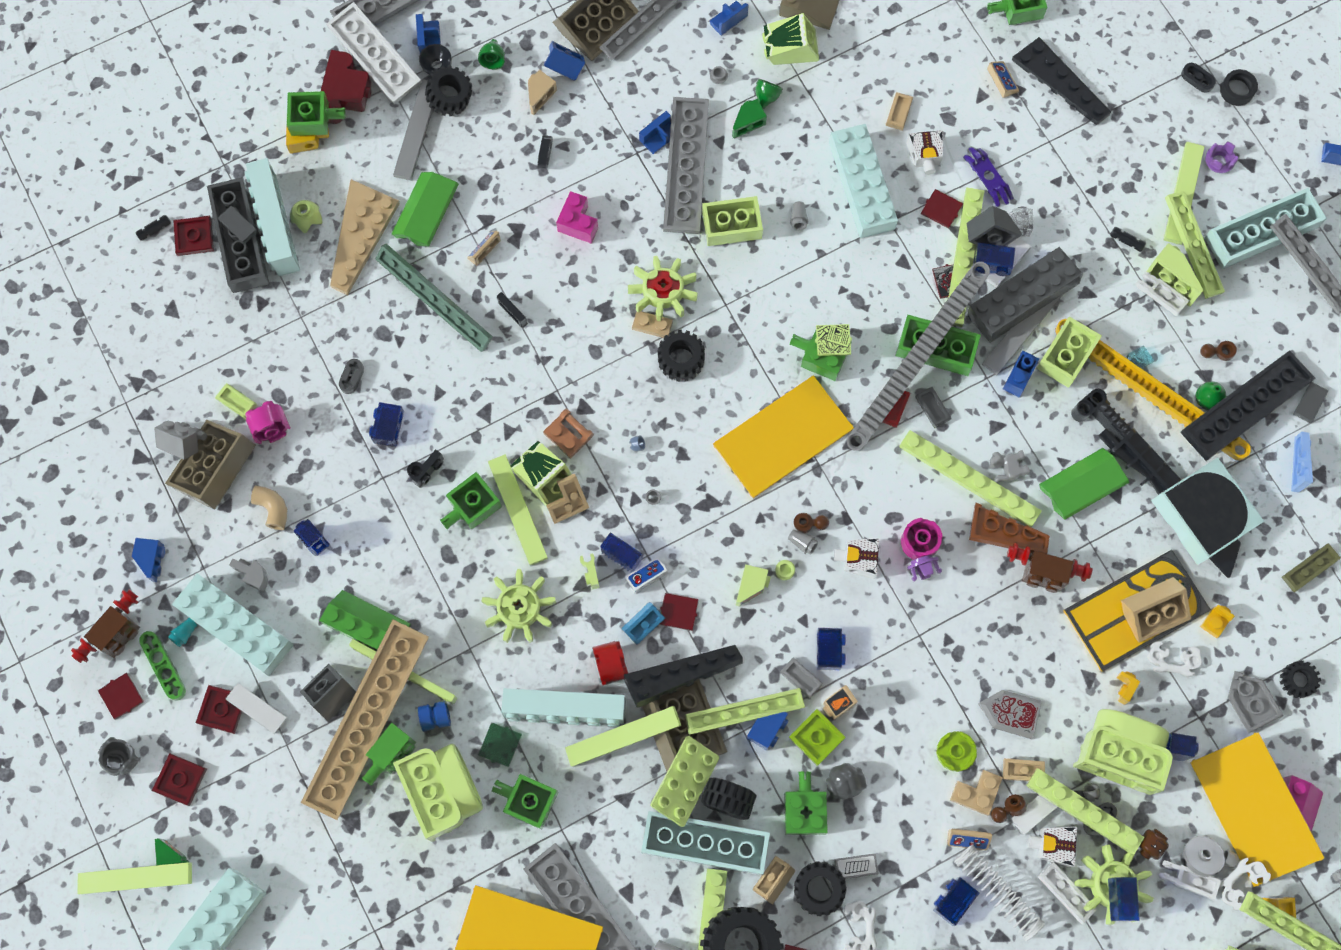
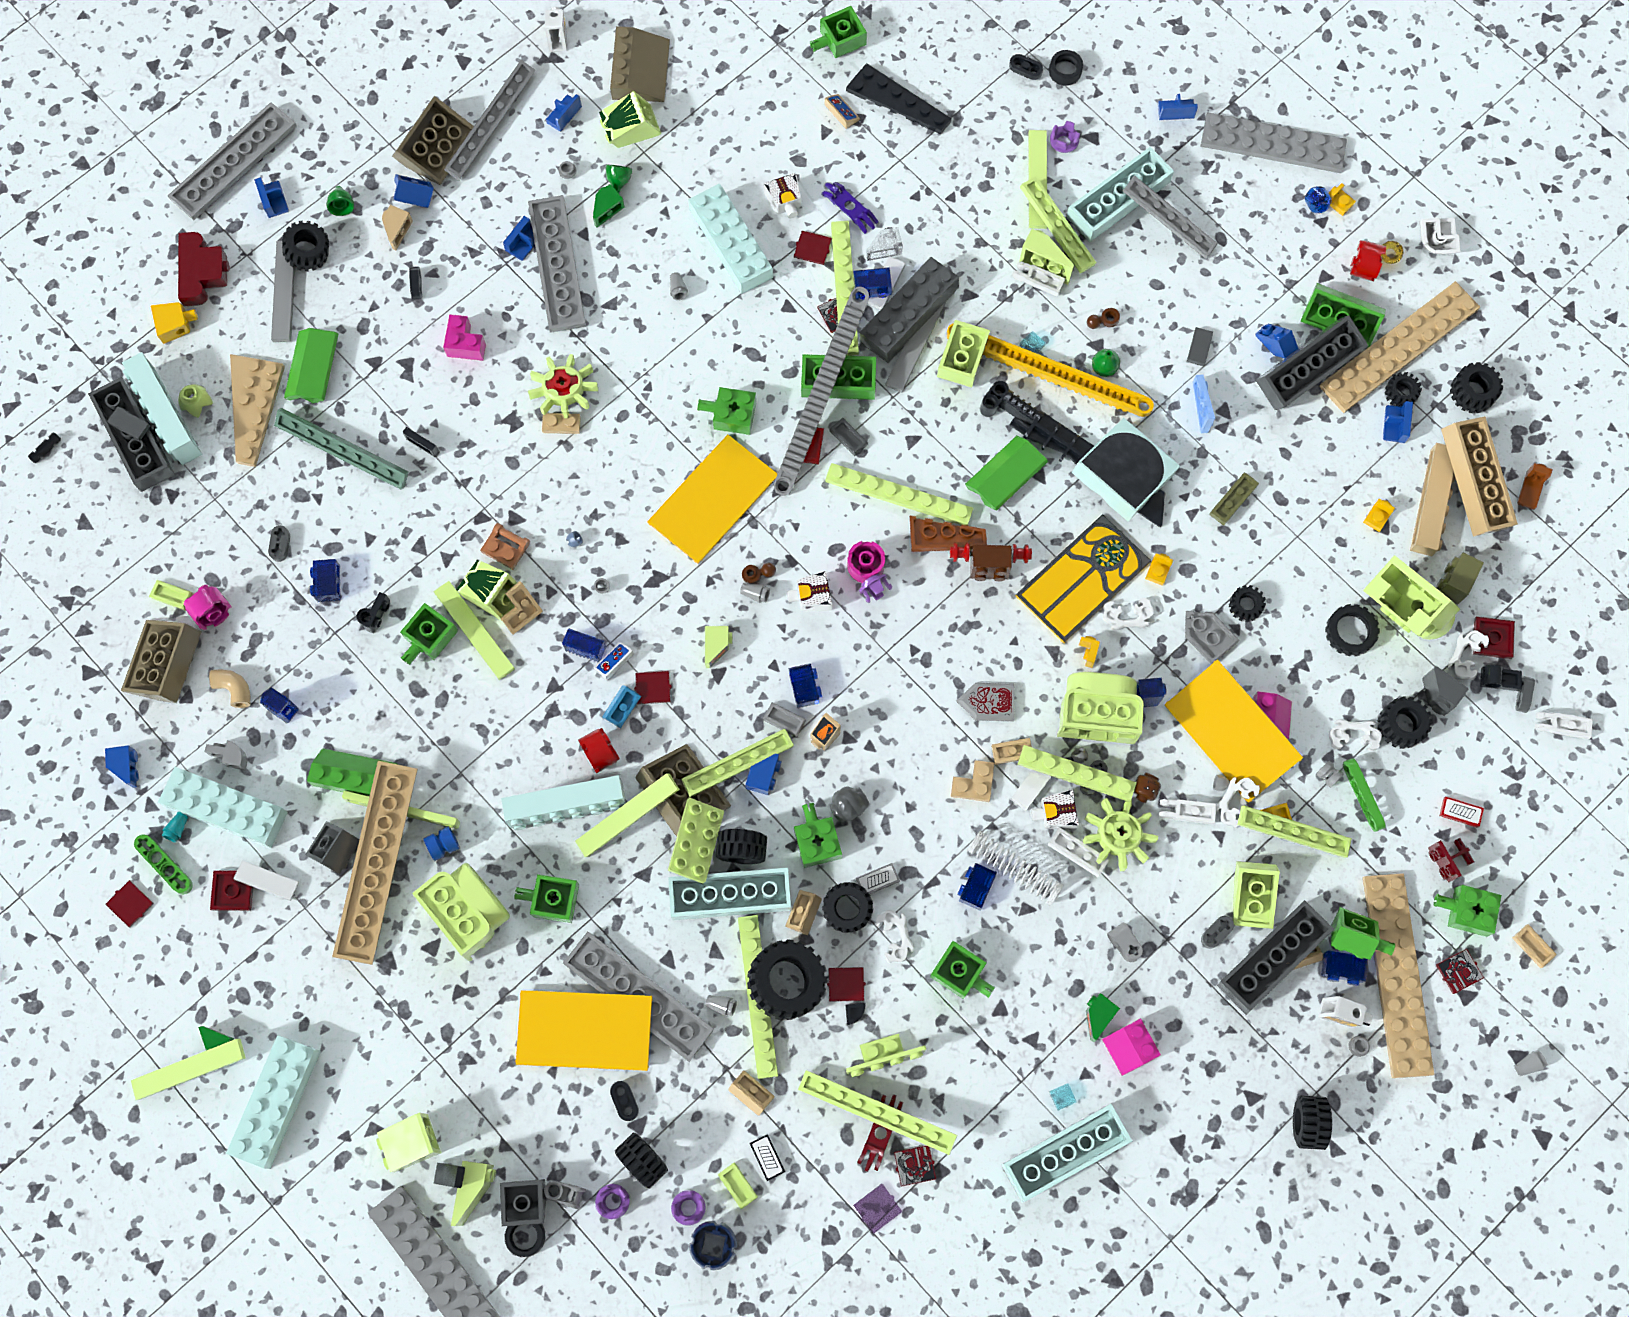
camera: 15 degrees left, 0 degrees up
reddish brown brick [71,589,140,663] -> none
dark grey hair [97,737,139,776] -> none
dark red tile [152,753,207,806] -> none
light grey brick [154,420,207,459] -> none
dark red tile [173,215,214,256] -> none
bright green brick [287,91,346,136] -> none
white plate [326,2,422,105] -> none
bright green brick [362,723,416,786] -> none
black piece [419,44,452,75] -> none
tan slope [467,231,501,266] -> none
clear green piece [478,722,522,767] -> none
yellowish green gear [481,569,556,643] -> none
yellowish green plate [580,553,600,590] -> none
black wing [624,645,743,708] -> none
black tyre [658,330,705,382] -> none
yellowish green brick [702,196,763,246] -> none
yellowish green tile [775,560,795,580] -> none
lime plate [789,709,846,766] -> none
yellowish green piece [815,324,852,356] -> none
tan tile [886,92,913,131] -> none
lime tile [936,731,977,772] -> none
slope [947,829,992,850] -> none
dark grey slope [967,206,1022,252] -> none
light grey animal [989,450,1030,483] -> none
reddish brown plate [991,794,1026,823] -> none
blue slope [1003,350,1039,397] -> none
clear blue brick [1108,877,1140,921] -> none
black axle [1110,227,1146,252] -> none
tan slope [1121,577,1191,642] -> none
black plate [1180,350,1316,461] -> none
light grey plate [1182,836,1225,877] -> none

